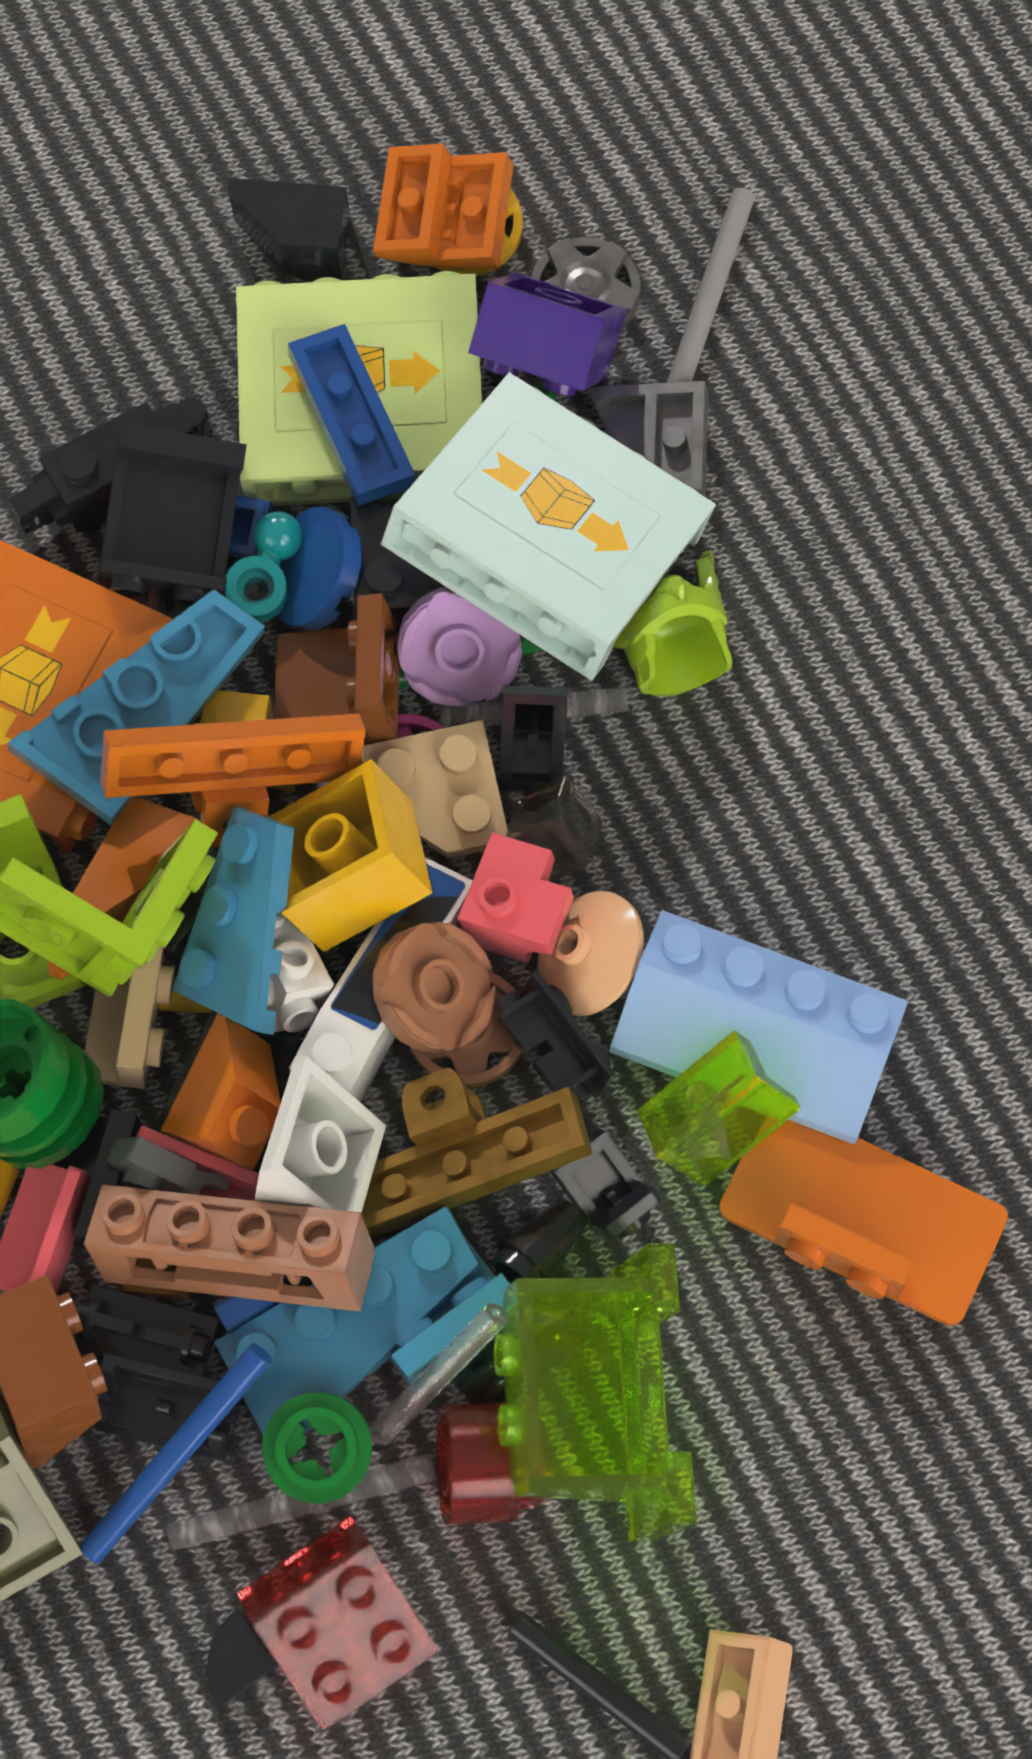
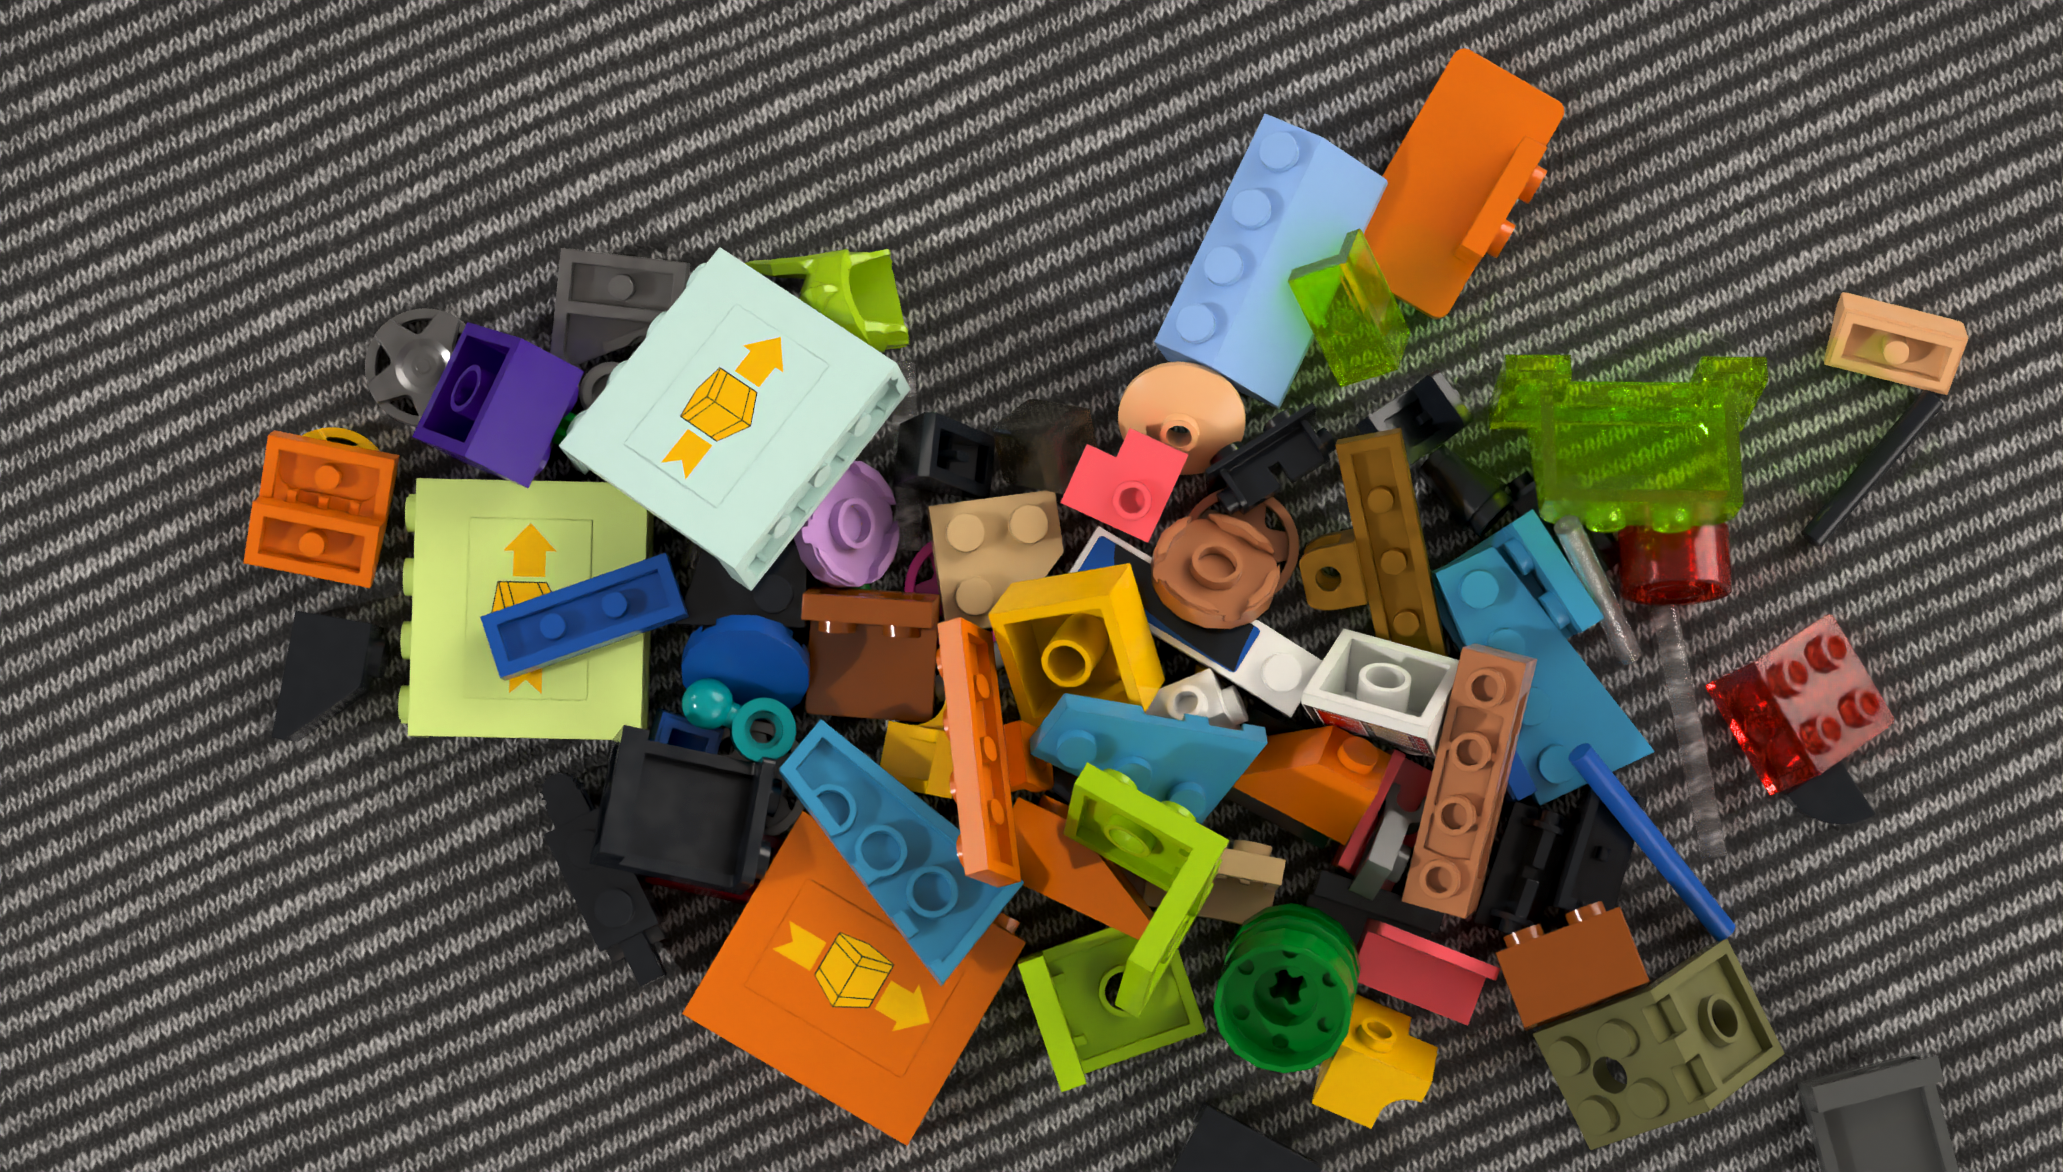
camera: 90 degrees left, 15 degrees up
green gear [262,1391,373,1504] -> none
light grey bar [666,188,755,383] -> none

